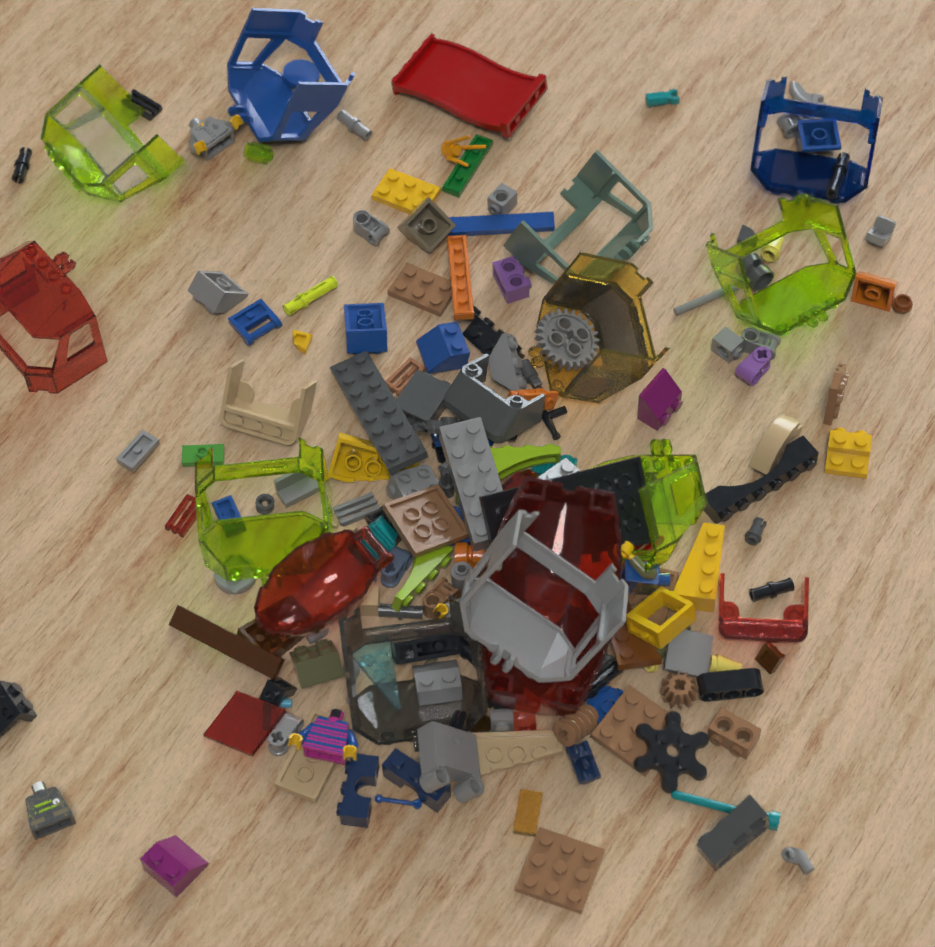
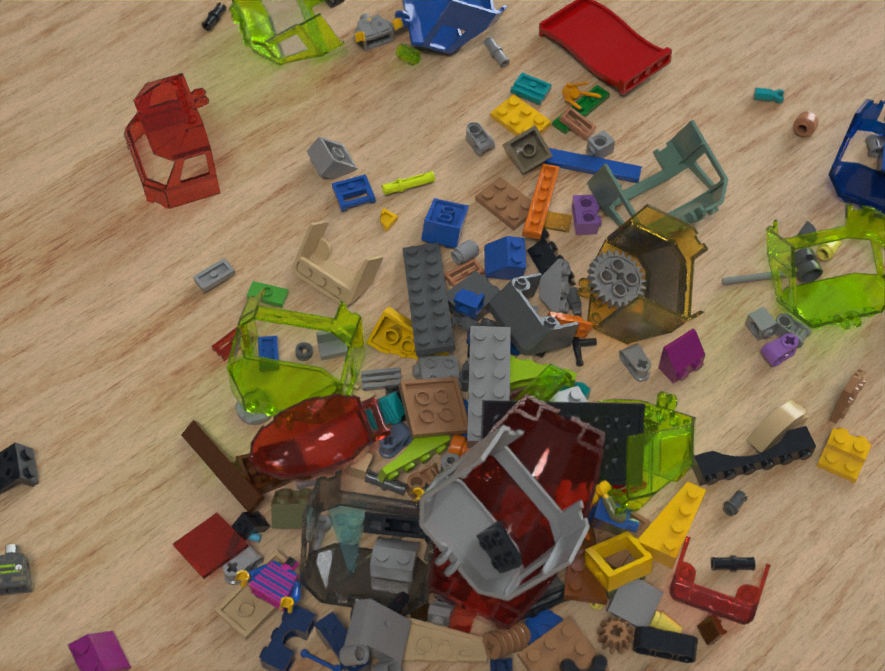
camera: 15 degrees right, 0 degrees up
none -> light grey brick [451,240,479,265]
none -> blue brick [453,289,485,319]
none -> black bracket [476,521,523,574]
none -> teal plate [510,72,552,105]
none -> clear neon green tile [514,364,572,401]
none -> clear yellow tile [544,211,572,233]
none -> nougat tile [559,106,596,141]
none -> light grey piece [619,343,651,382]
none -> nougat head [793,111,819,137]

